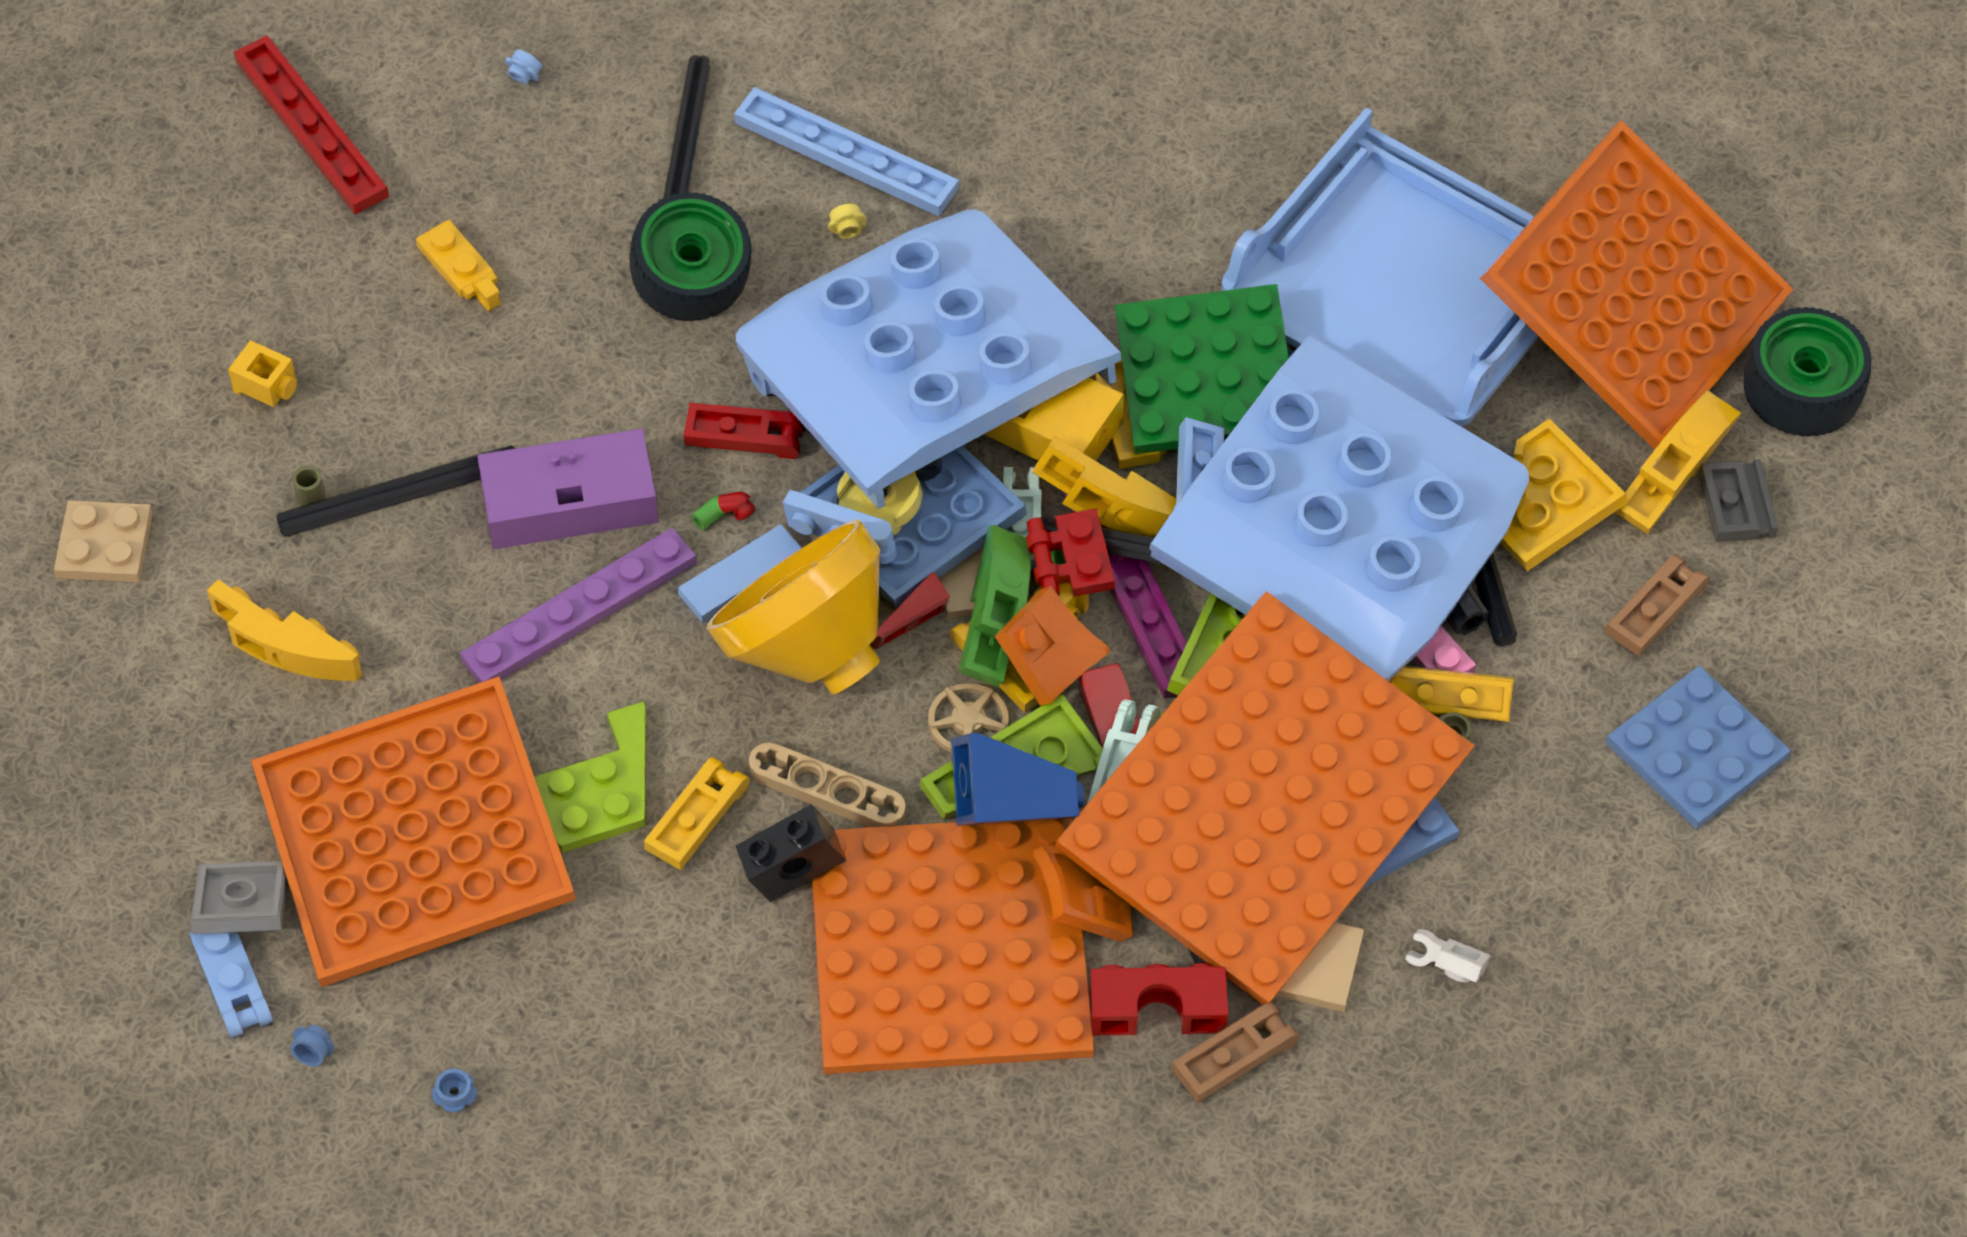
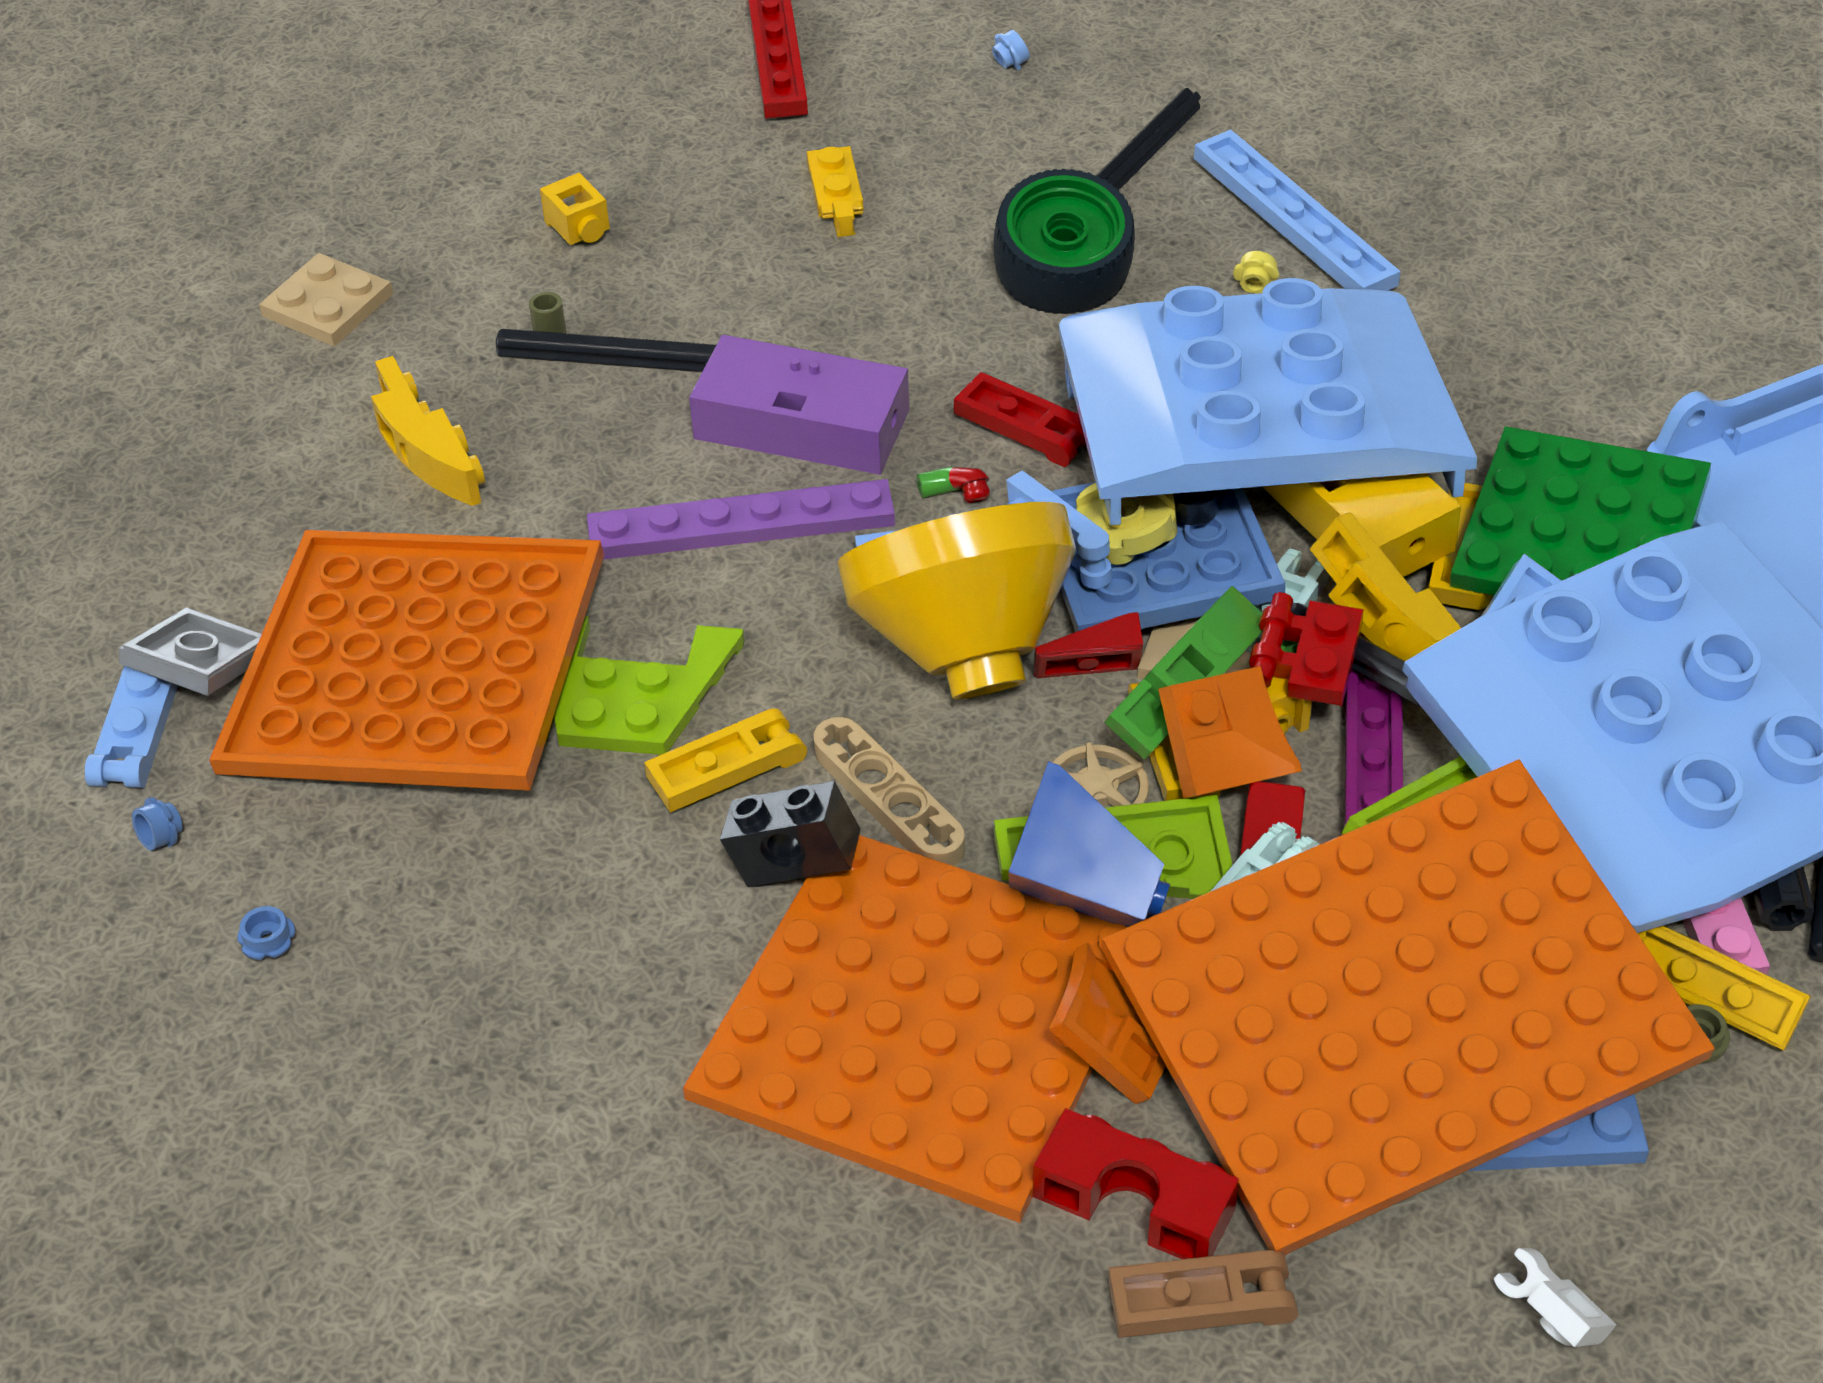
camera: 30 degrees right, 10 degrees down
tan tile [1277,923,1364,1012] -> none

